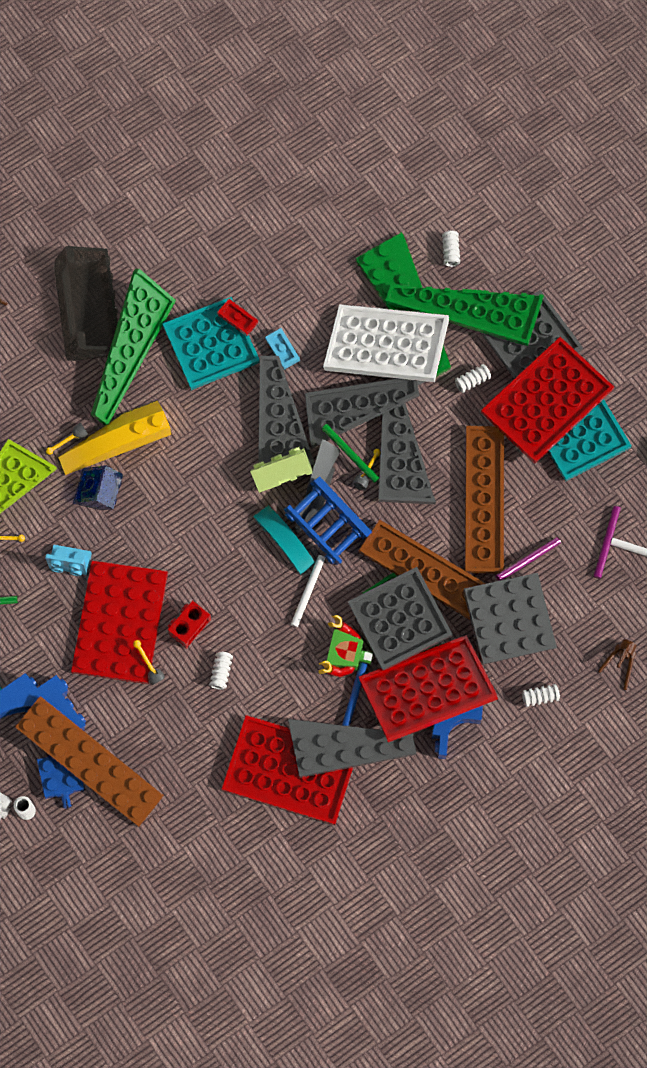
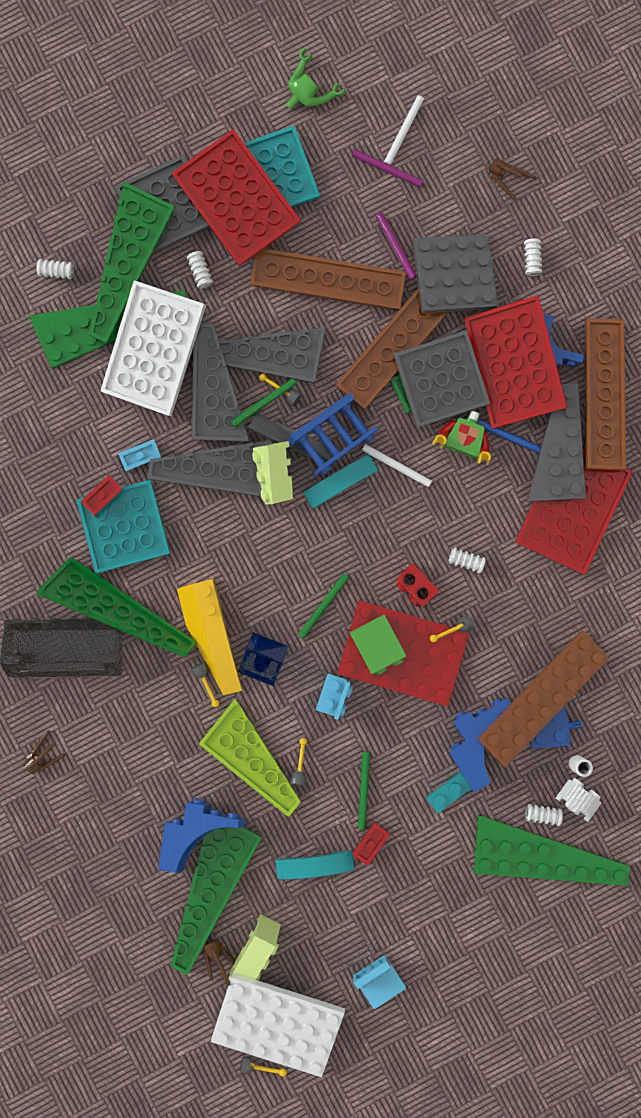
camera: 85 degrees left, 15 degrees up
none -> green bar [298,574,349,639]
none -> bright green brick [349,614,406,675]
none -> dark orange plate [585,318,626,471]

